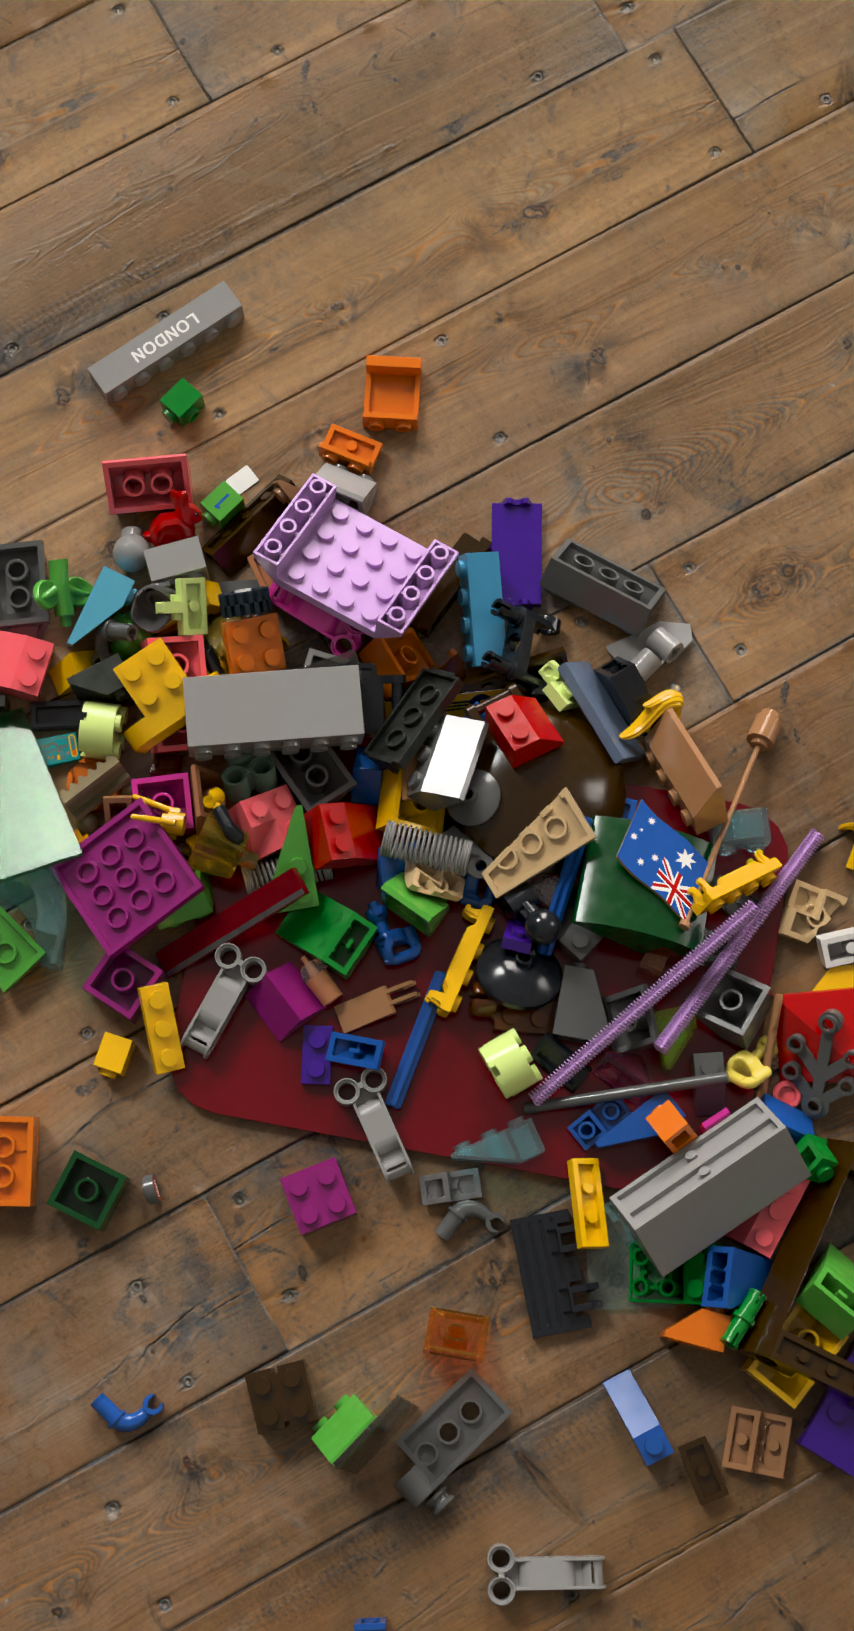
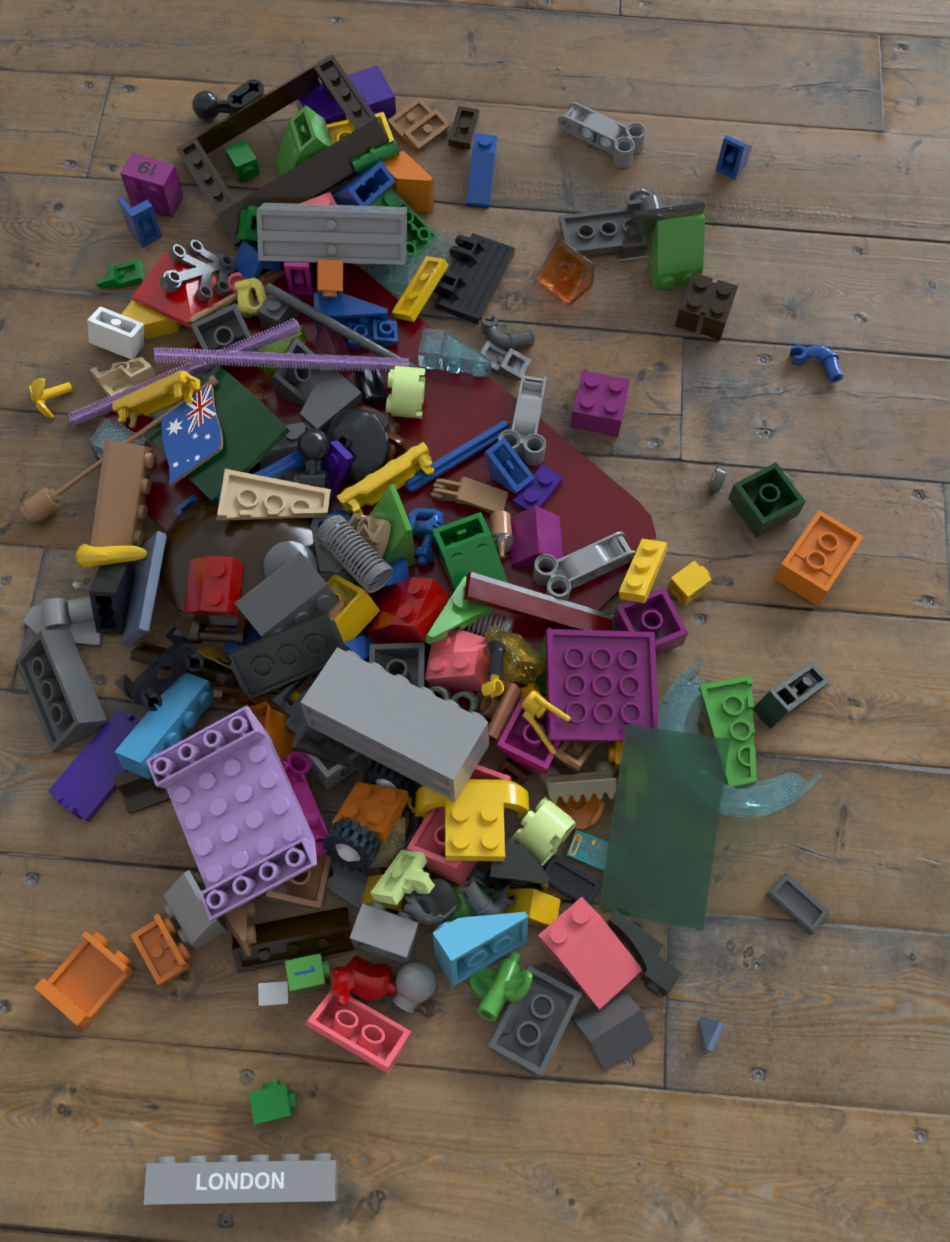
camera: 150 degrees left, 10 degrees down
yellowish green hinge [538,660,580,712] -> none

